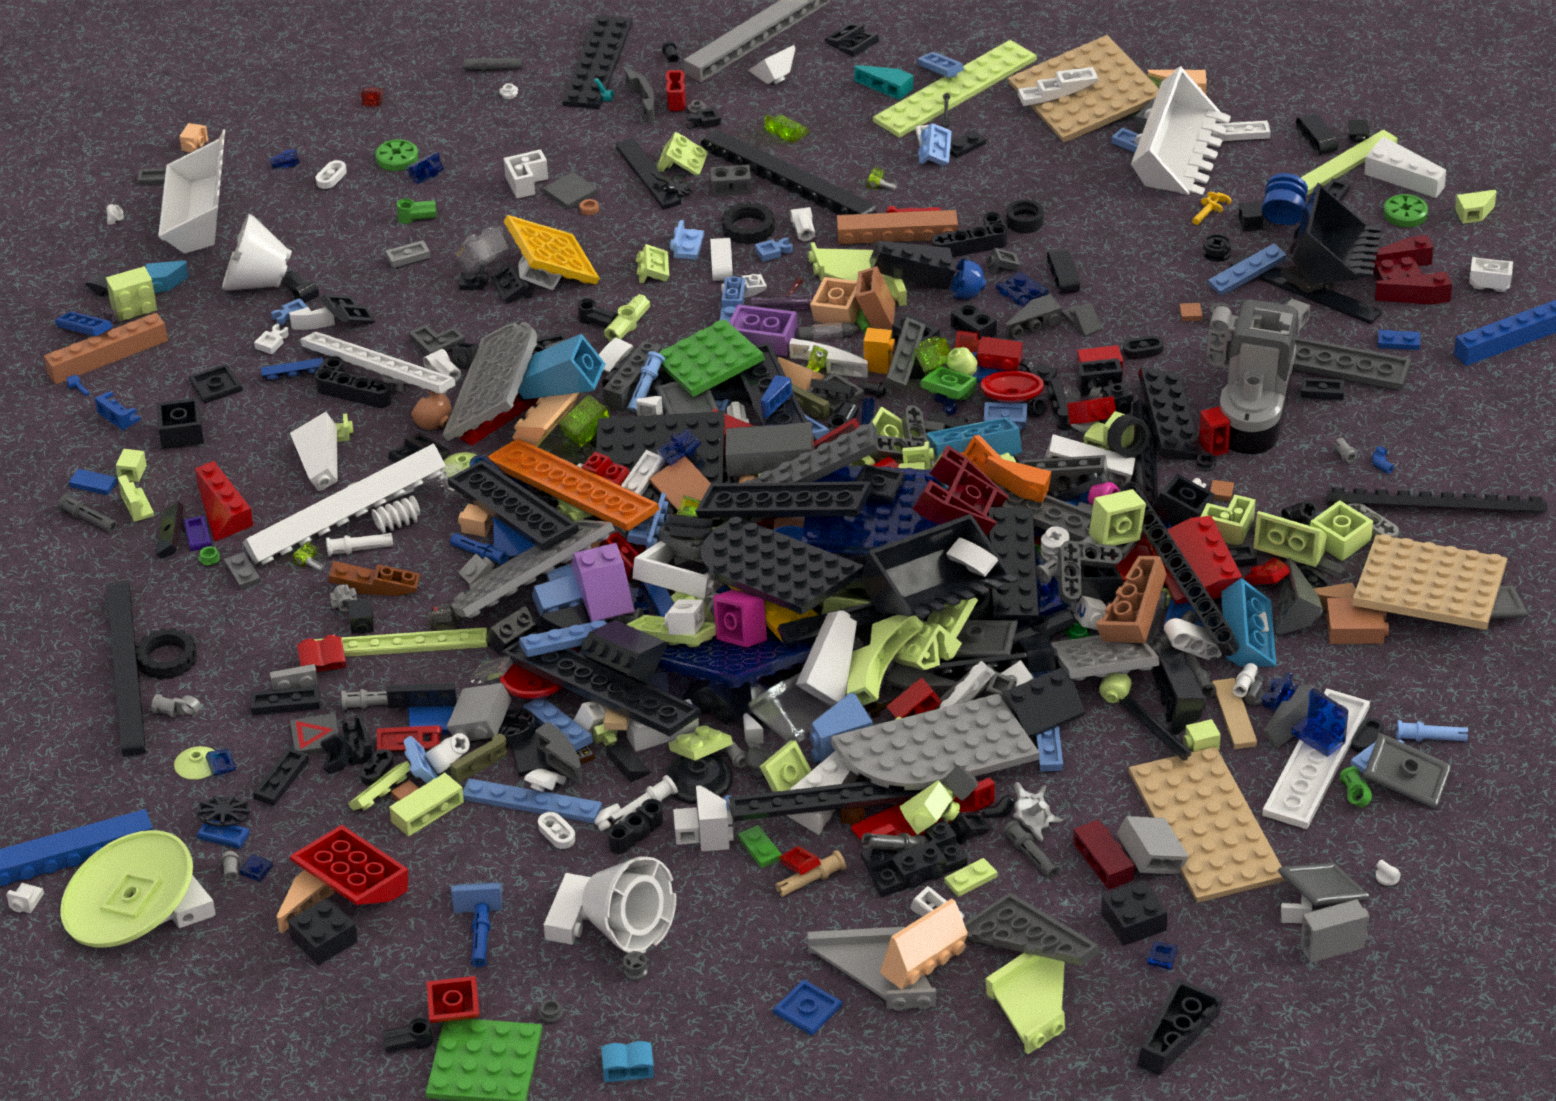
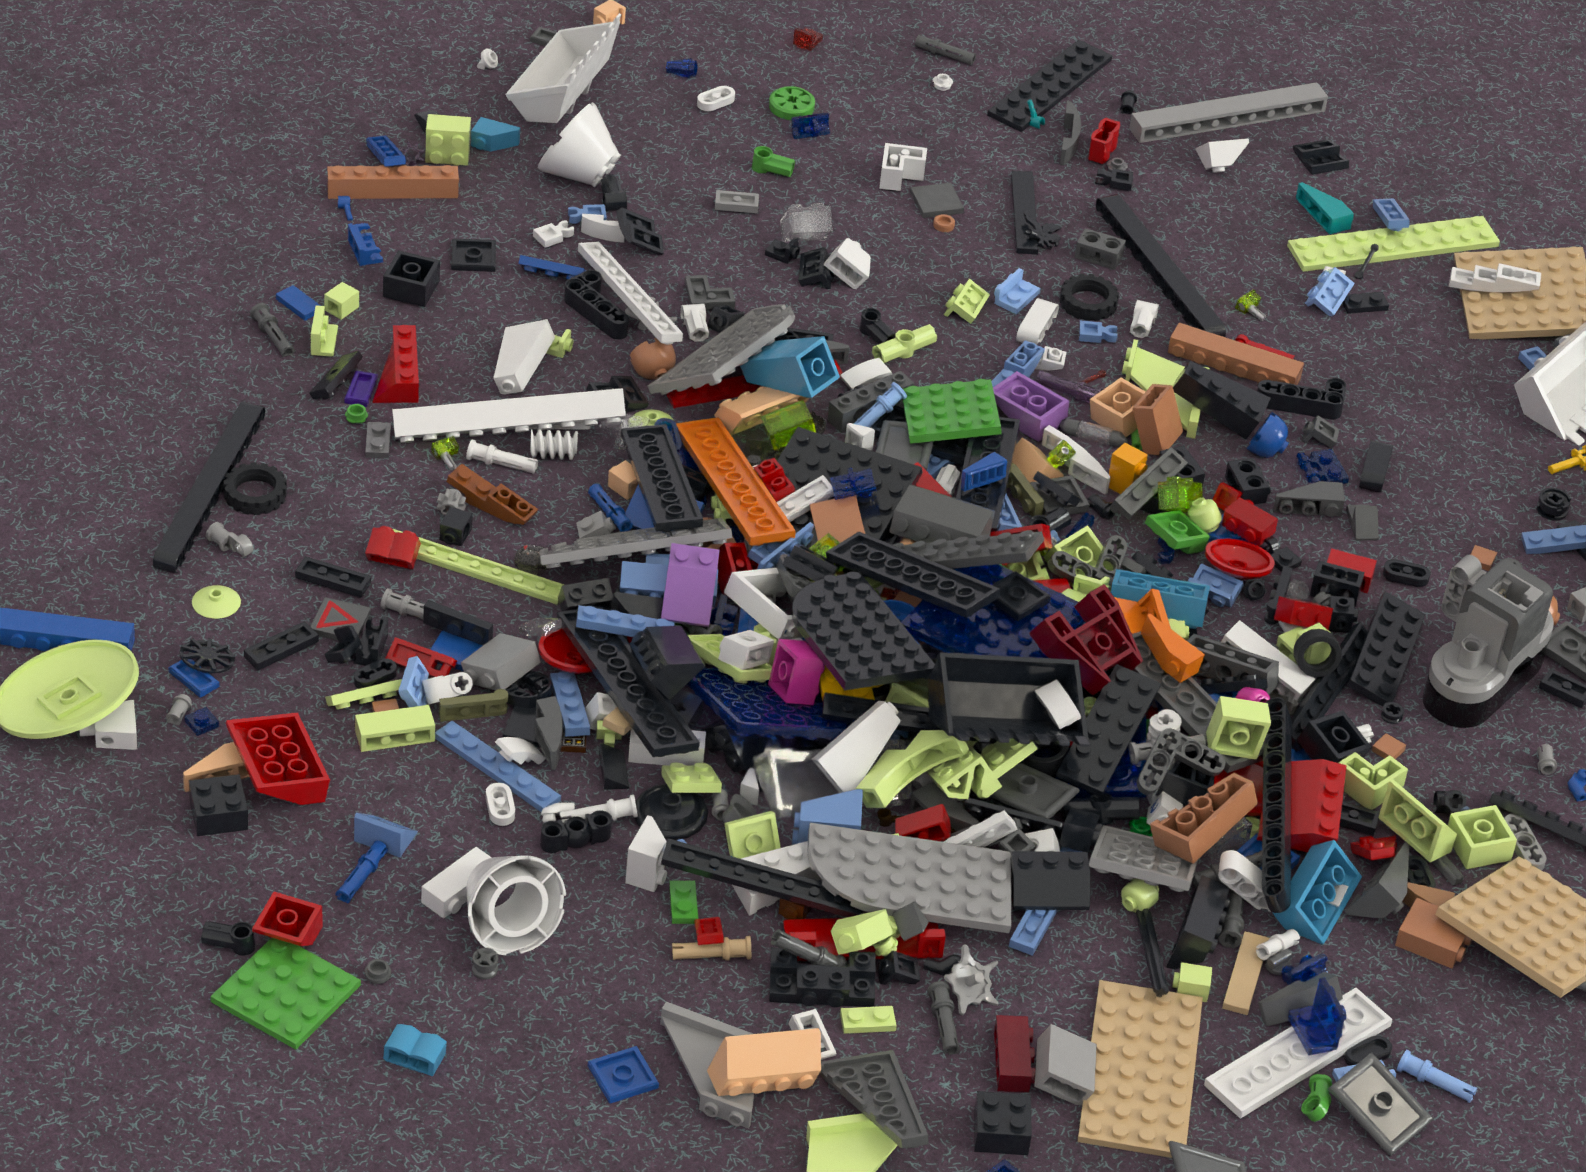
camera: 20 degrees right, 0 degrees up
clear blue plate [205,748,236,776] -> none
light grey plate [270,664,318,690] -> none
yellow plate [504,215,600,285] -> none
yellowish green bracket [656,132,708,175] -> none
white brick [673,807,700,845] -> none
clear neon green bracket [764,114,809,144] -> none
black tyre [1006,199,1044,233] -> none
red brick [1199,406,1230,456] -> none

